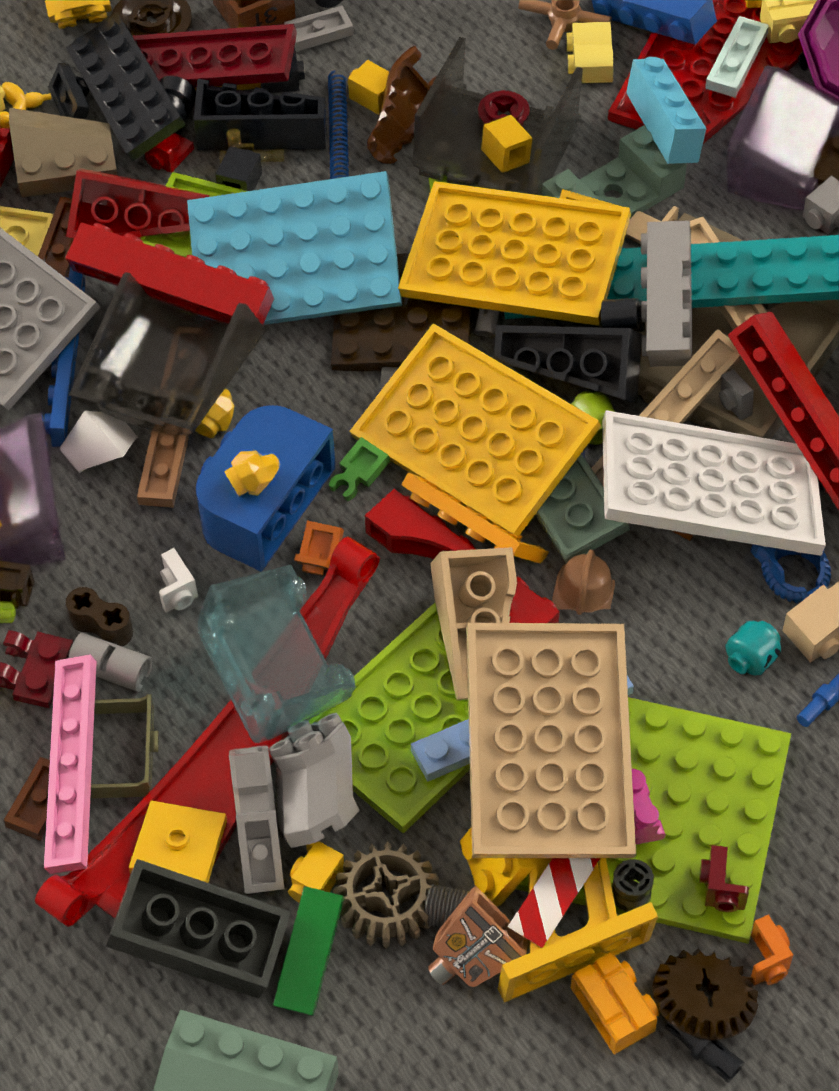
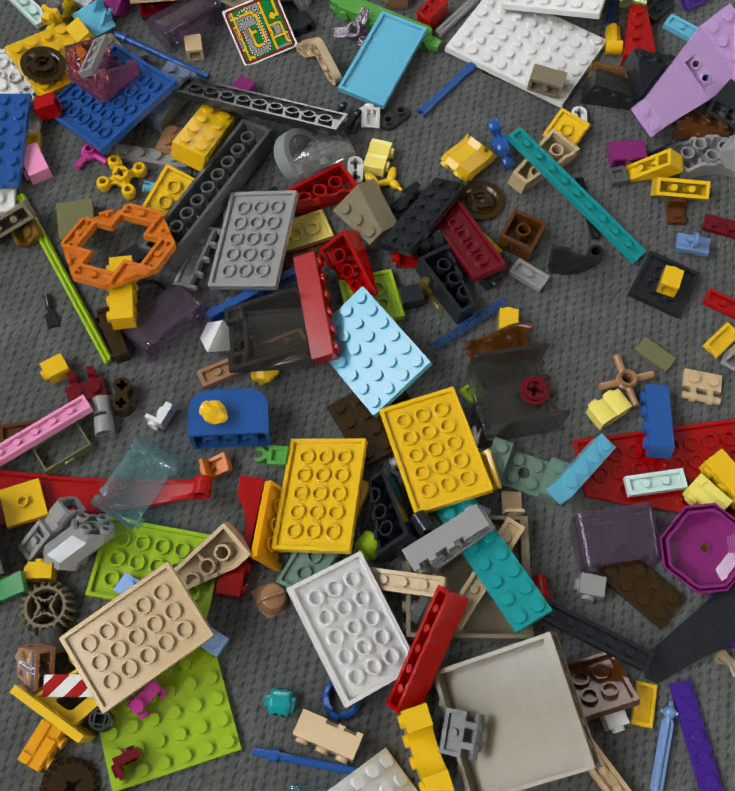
camera: 55 degrees right, 10 degrees up
yellow brick [481,115,533,173] -> none

